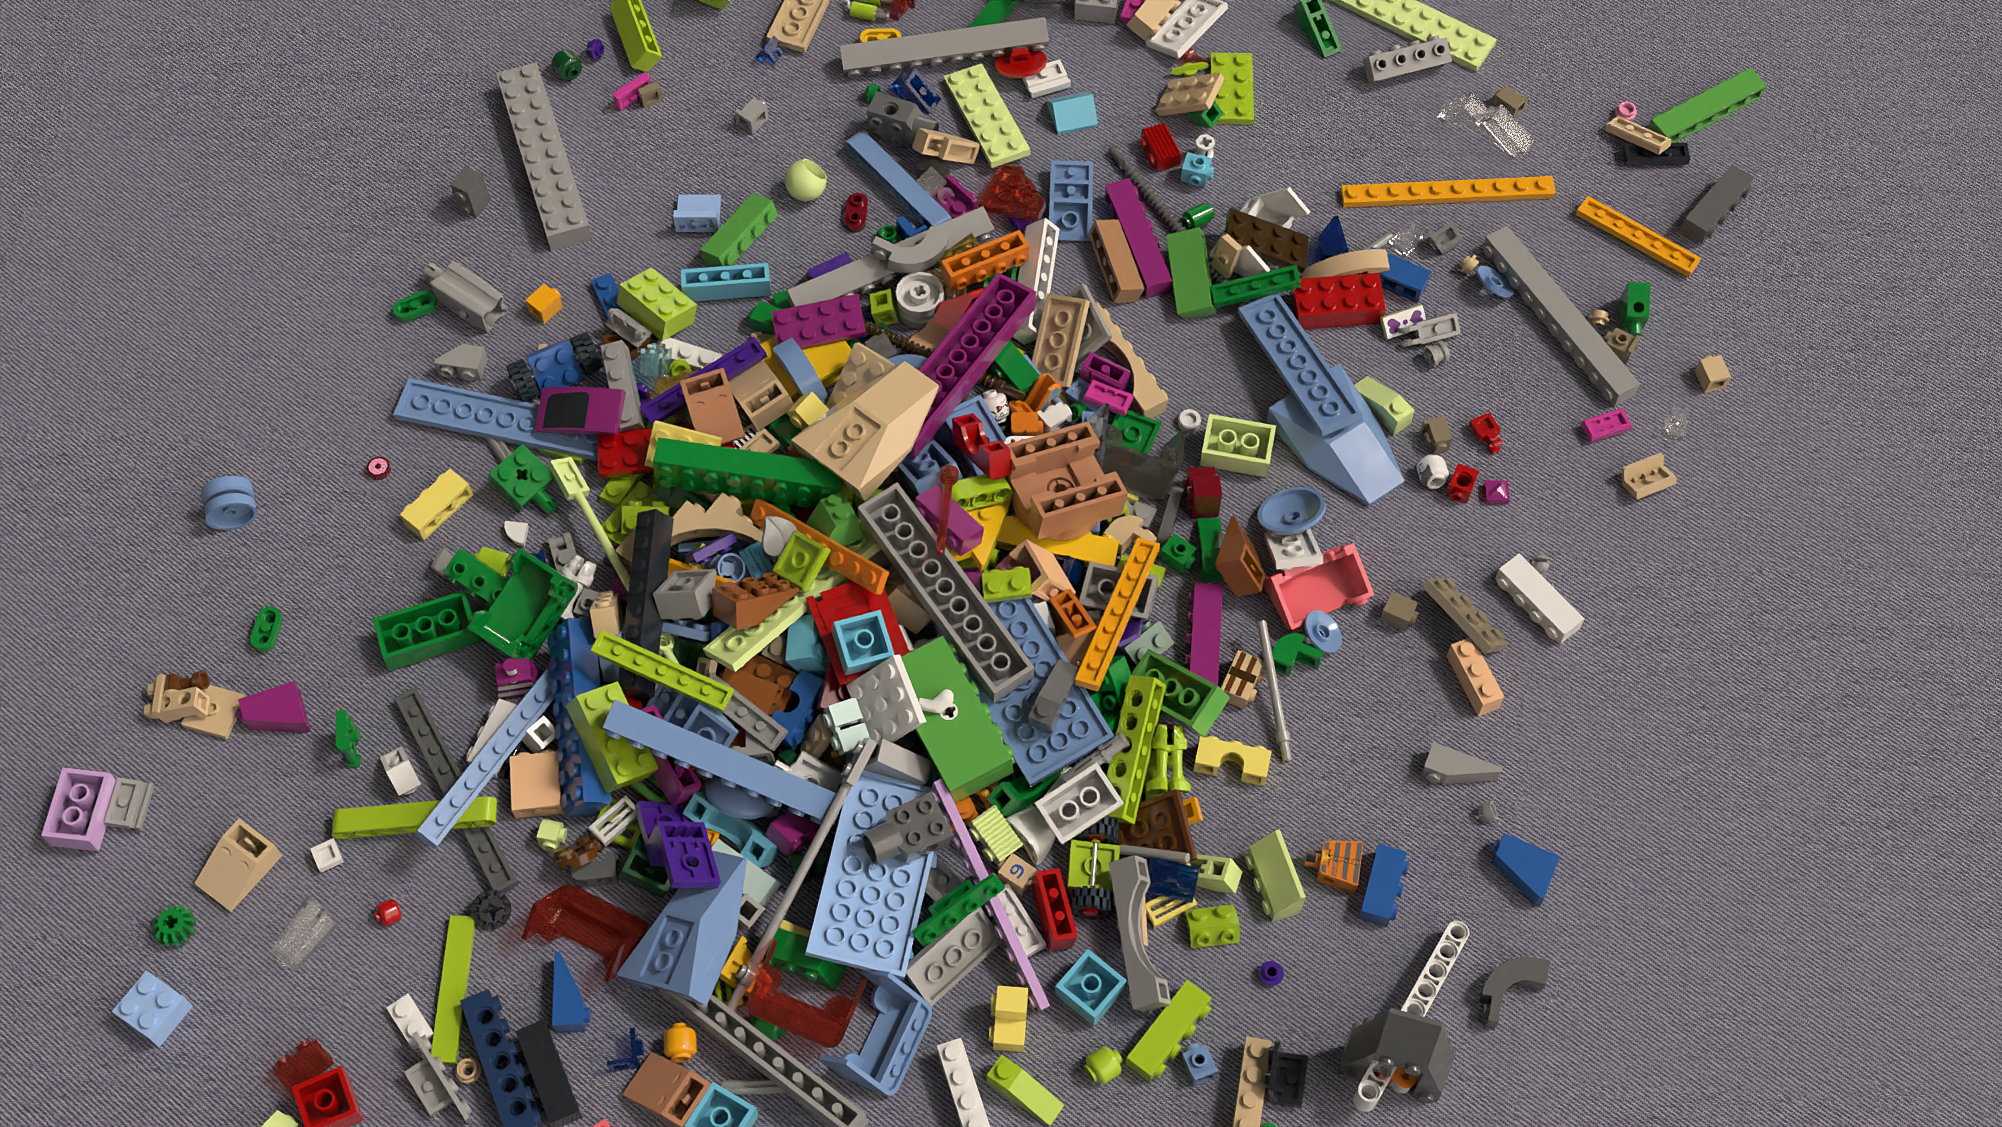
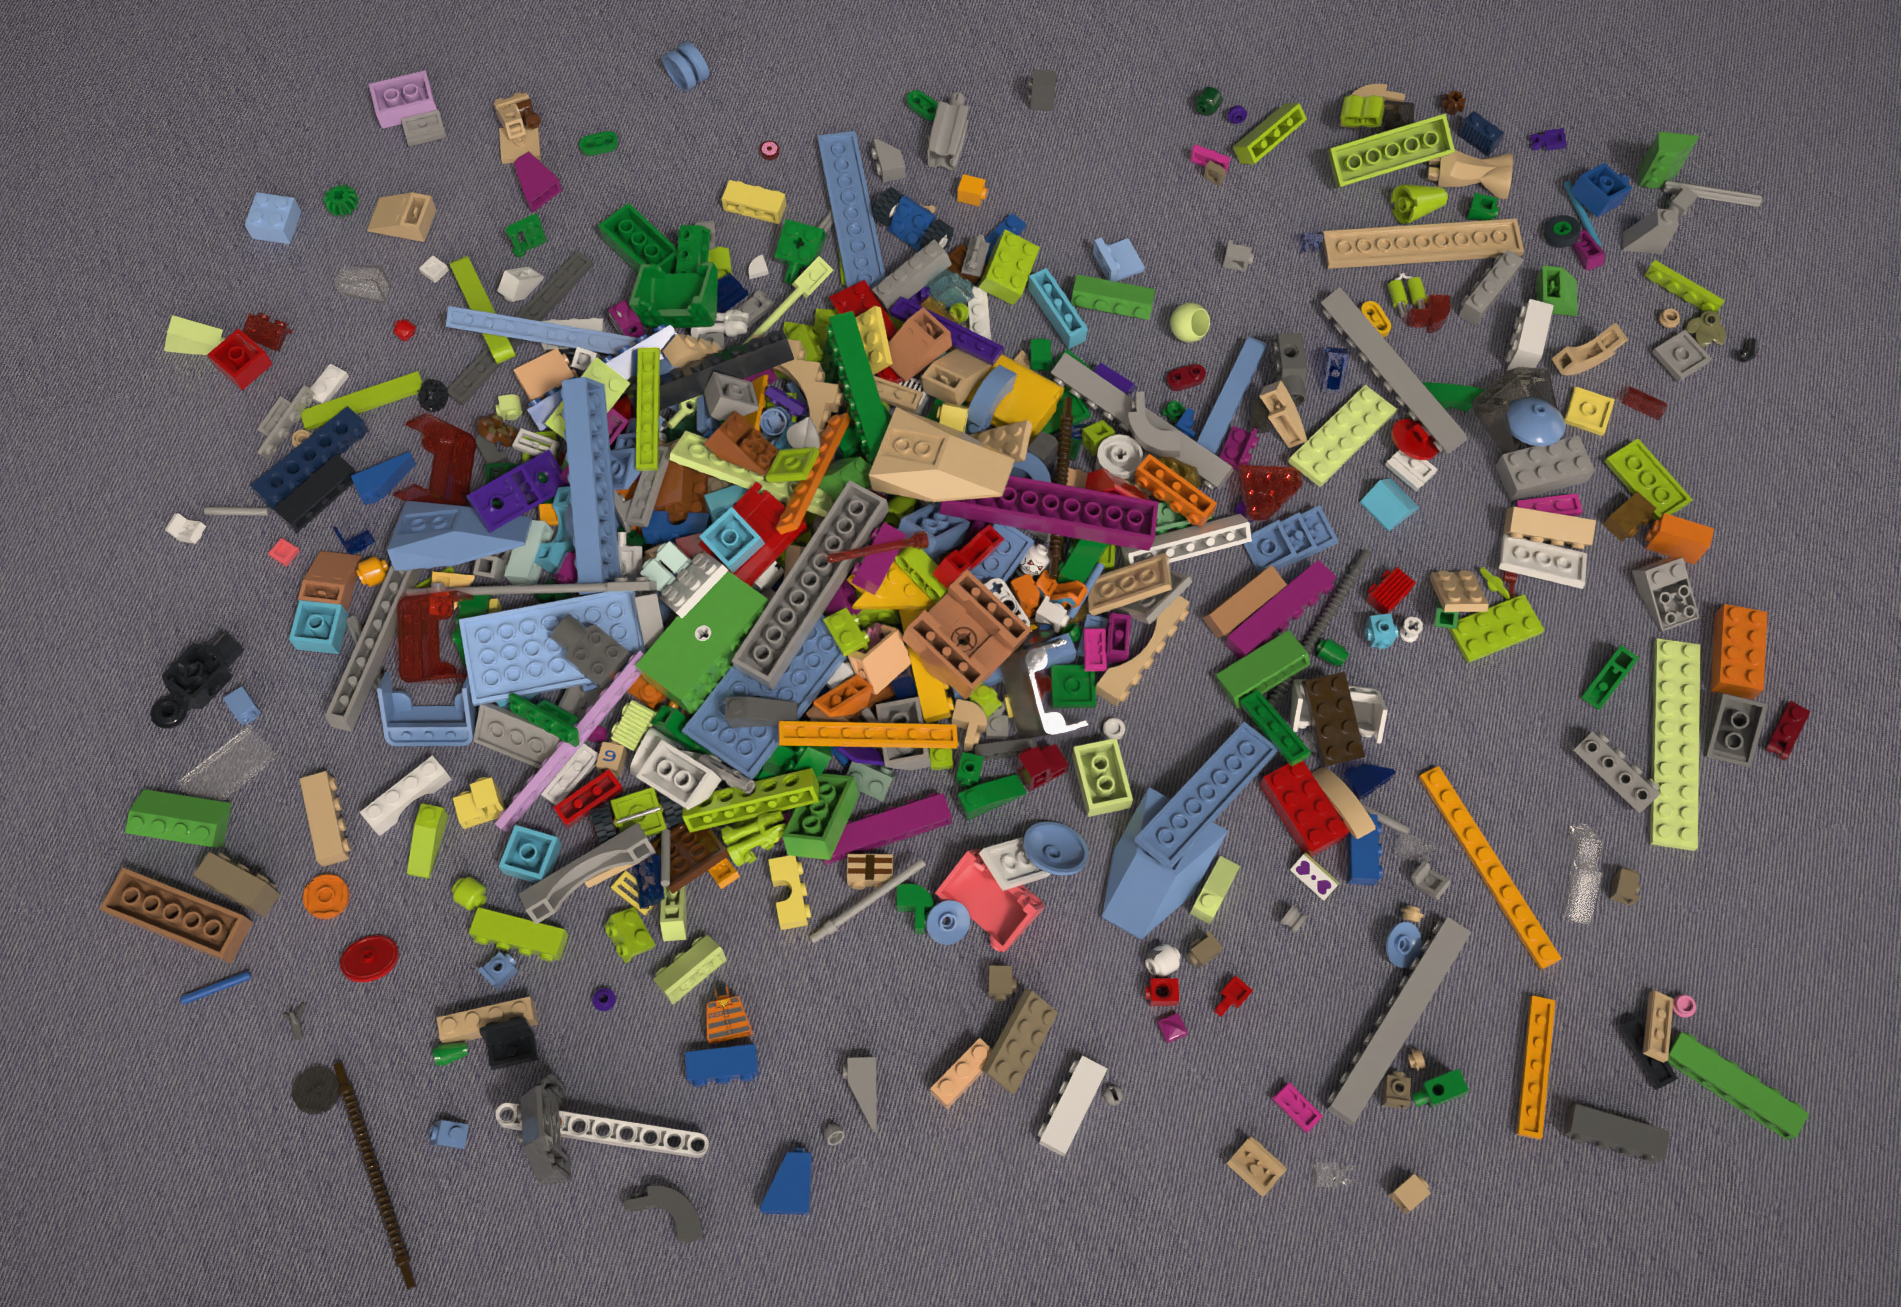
camera: 65 degrees right, 5 degrees up
light grey brick [496,62,593,251] -> none
magenta slope [535,387,626,436] -> none
magenta plate [771,294,867,350] -> none
green plate [864,83,881,103] -> none
clear plate [917,166,955,205] -> none
white arm [919,689,954,713] -> none
tan plate [1211,234,1243,279] -> none
dark orange slope [1215,516,1266,597] -> none
light grey hinge [1398,312,1461,347] -> none

